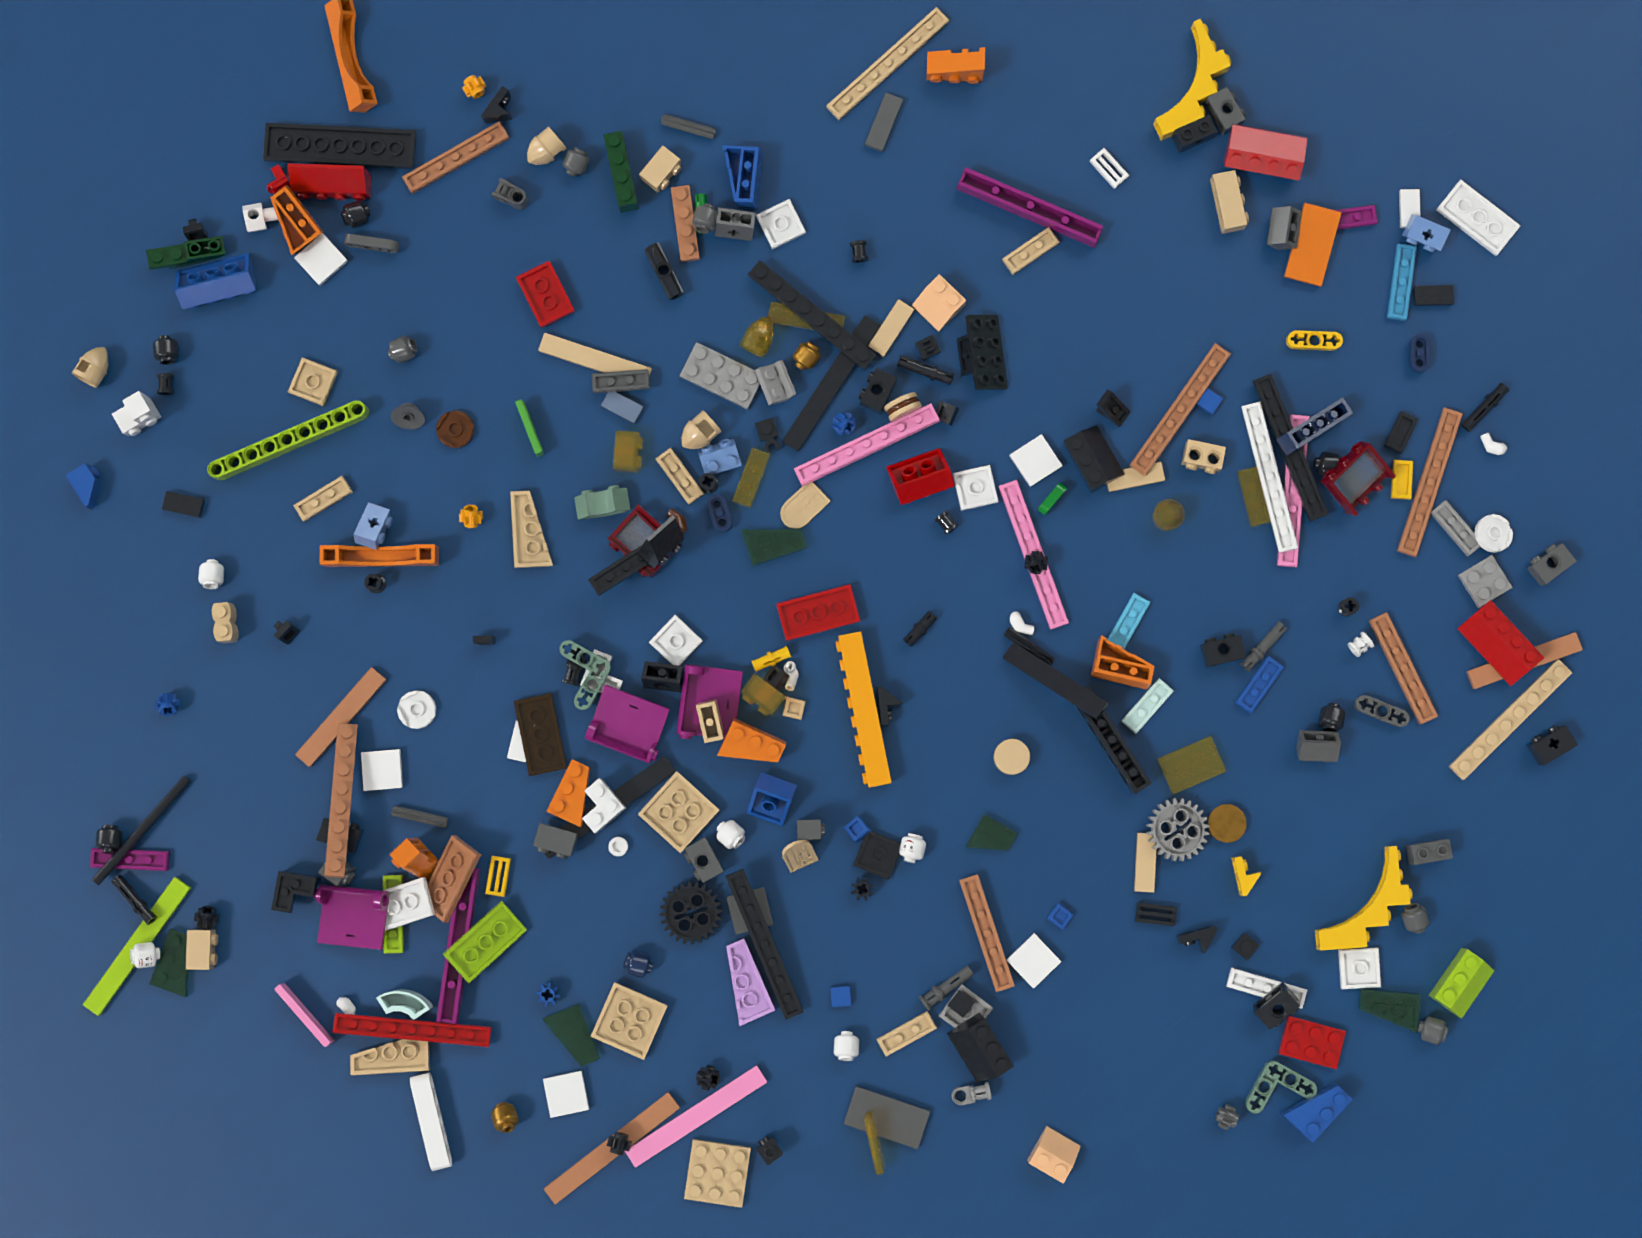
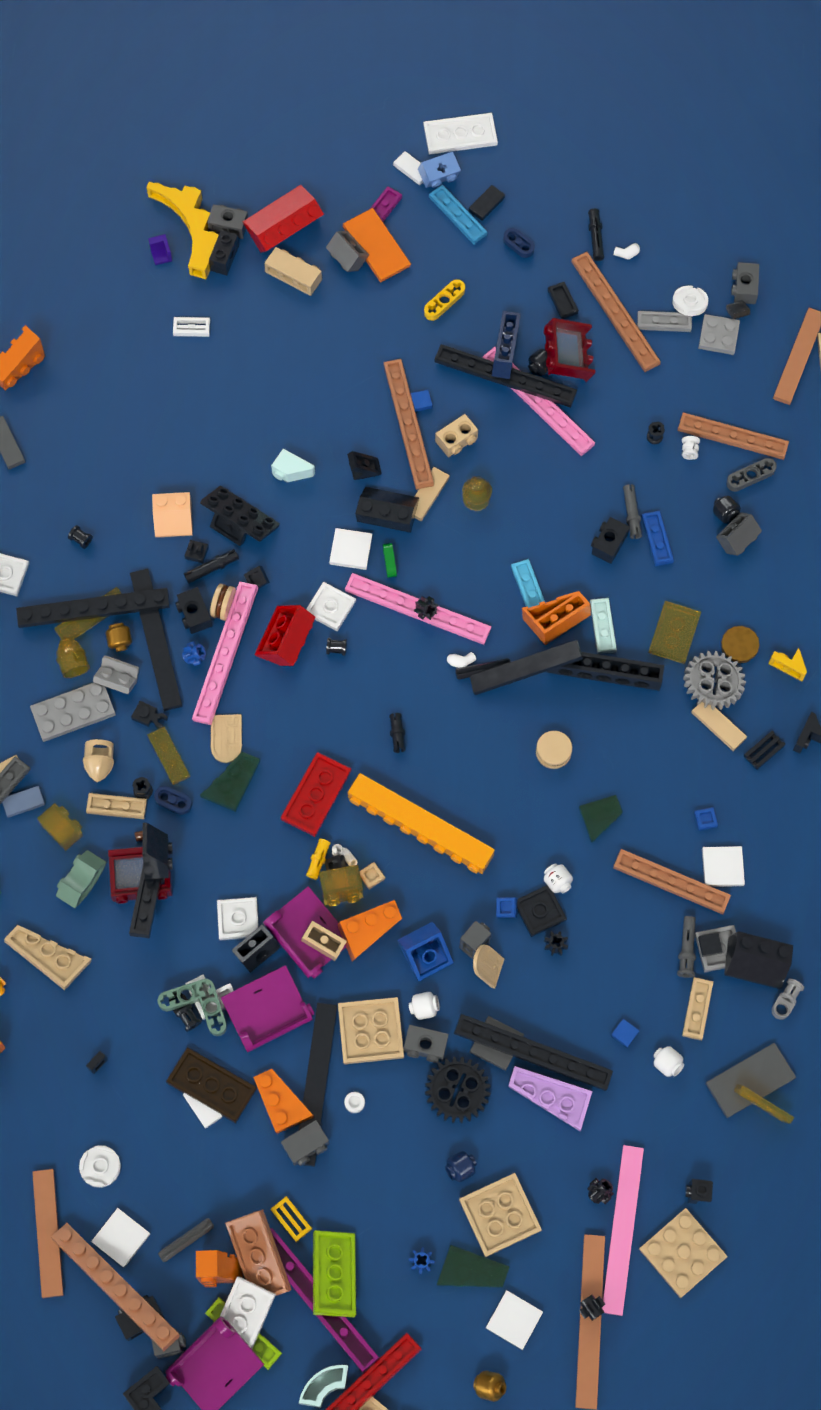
camera: 55 degrees left, 15 degrees down
white brick [582,778,626,833] -> none
medium blue bracket [698,439,742,475] -> none
tan tile [868,299,914,358] -> none
black slope [877,686,903,726] -> none
magenta tile [956,167,1103,248] -> none
tan tile [1002,227,1060,275] -> none
clear yellow tile [1237,467,1271,527] -> none
white tile [1241,402,1298,553] -> none
yellow tile [1391,460,1413,500] -> none
red slope [1457,600,1544,687] -> none
none -> dark purple panel [148,234,172,265]
none -> light aqua slope [271,449,315,482]
none -> clear smoke tile [726,301,750,319]

